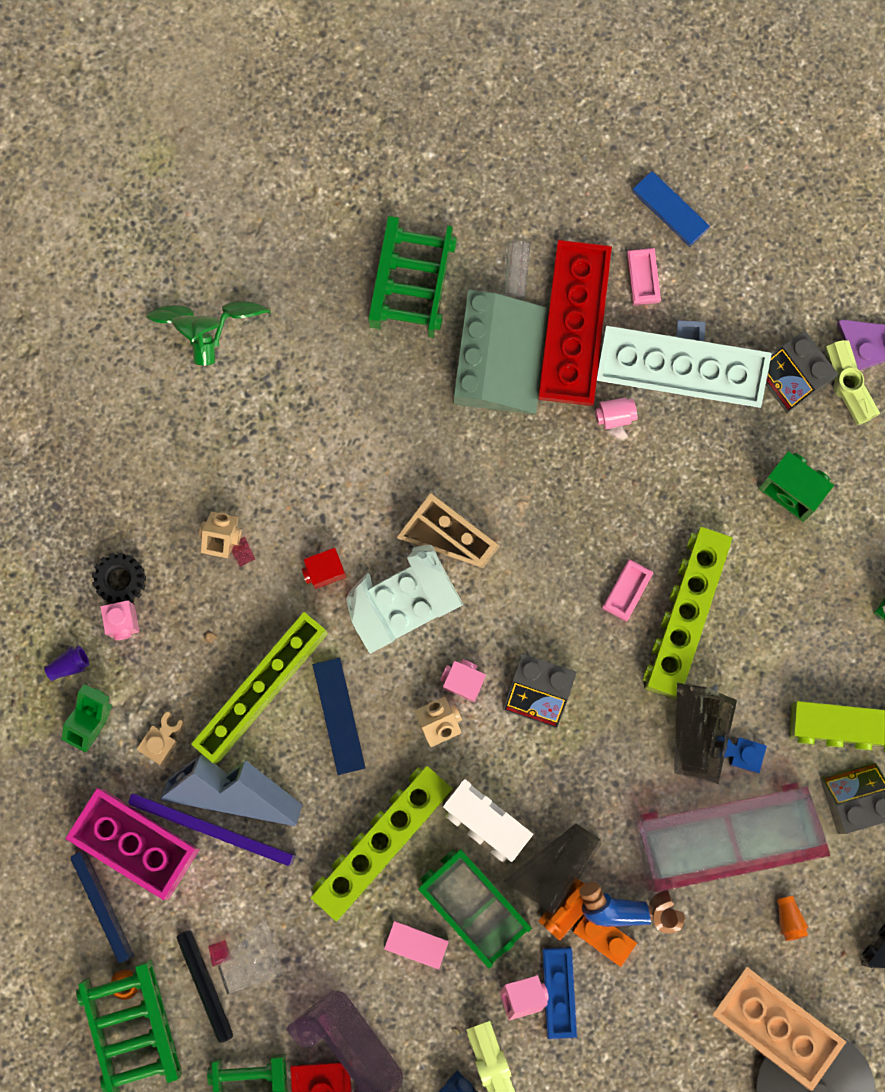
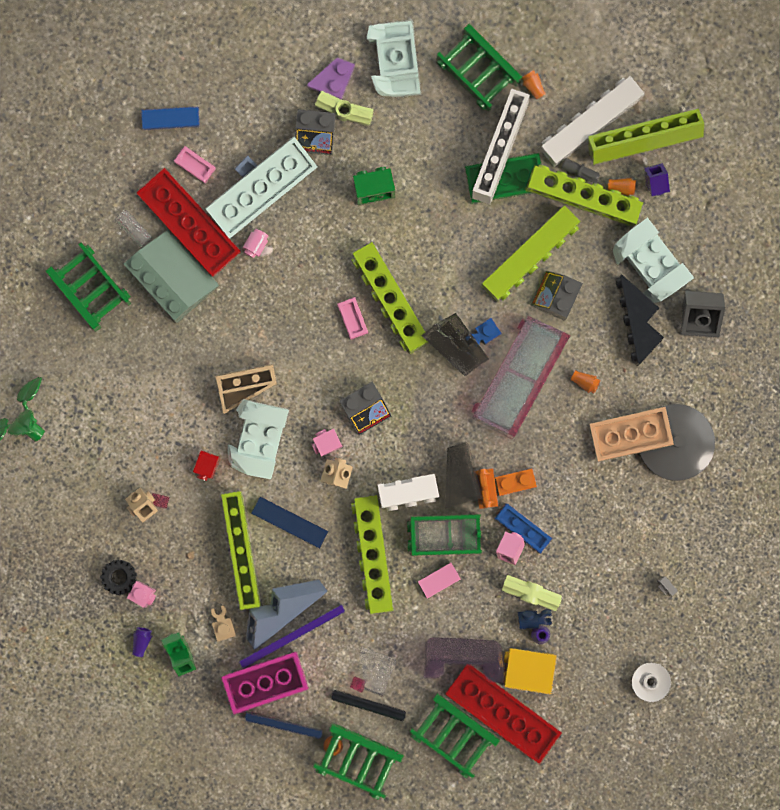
camera: 55 degrees left, 5 degrees up
piece [579,882,685,934] -> none

